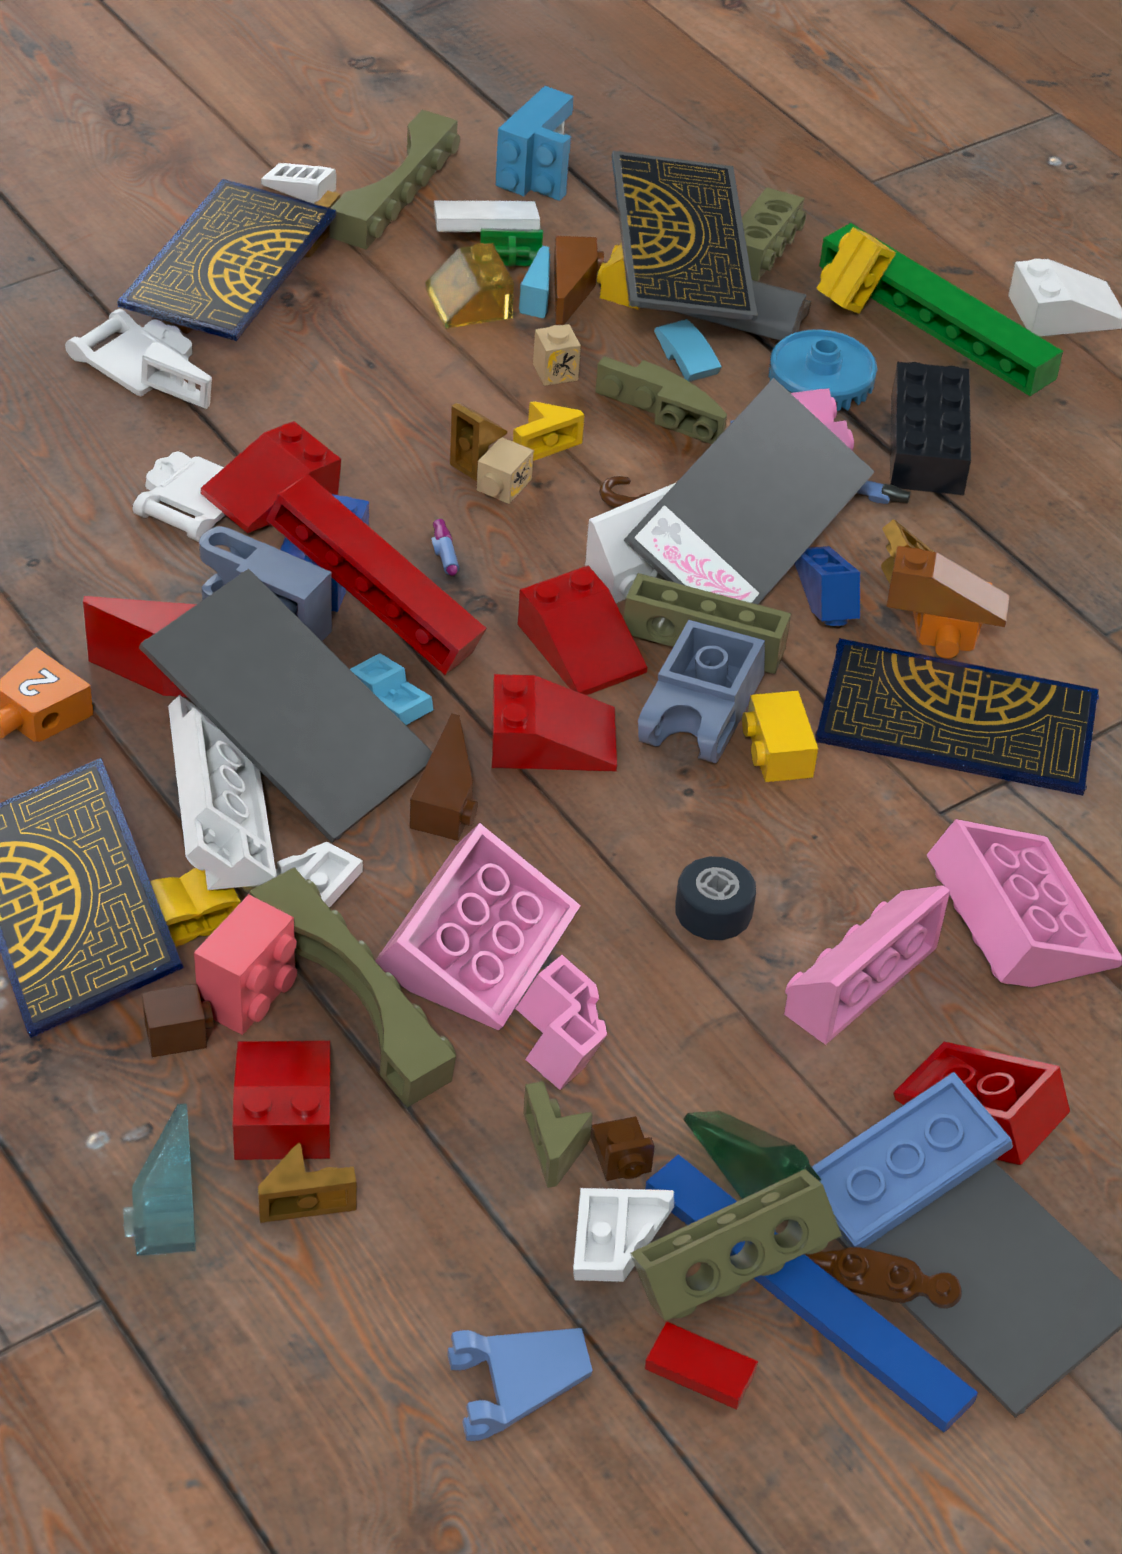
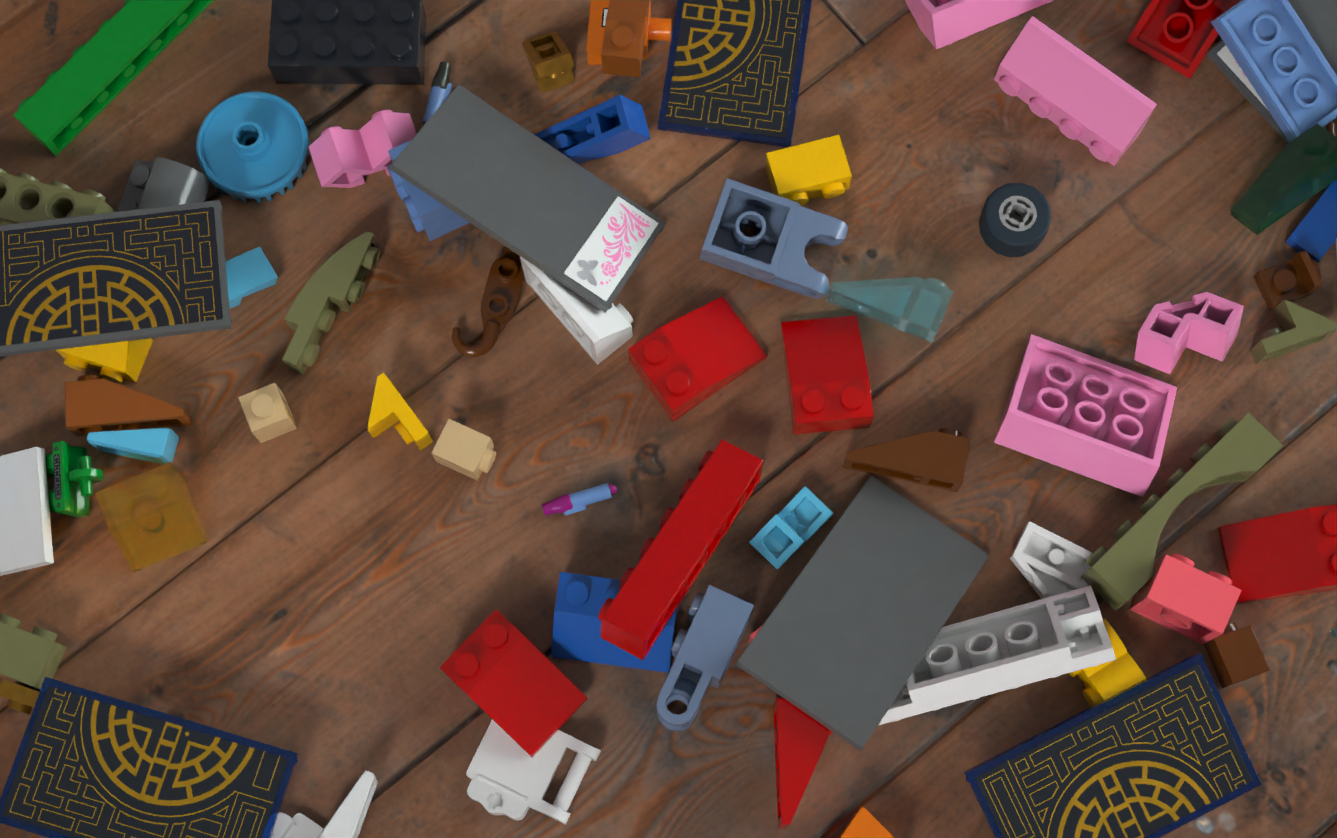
camera: 90 degrees left, 30 degrees up
pearl gold slope [450,403,508,482] -> none
olive brick [624,573,791,674] -> none
yellow brick [816,228,896,314] -> none
none -> clear light blue slope [826,277,954,343]

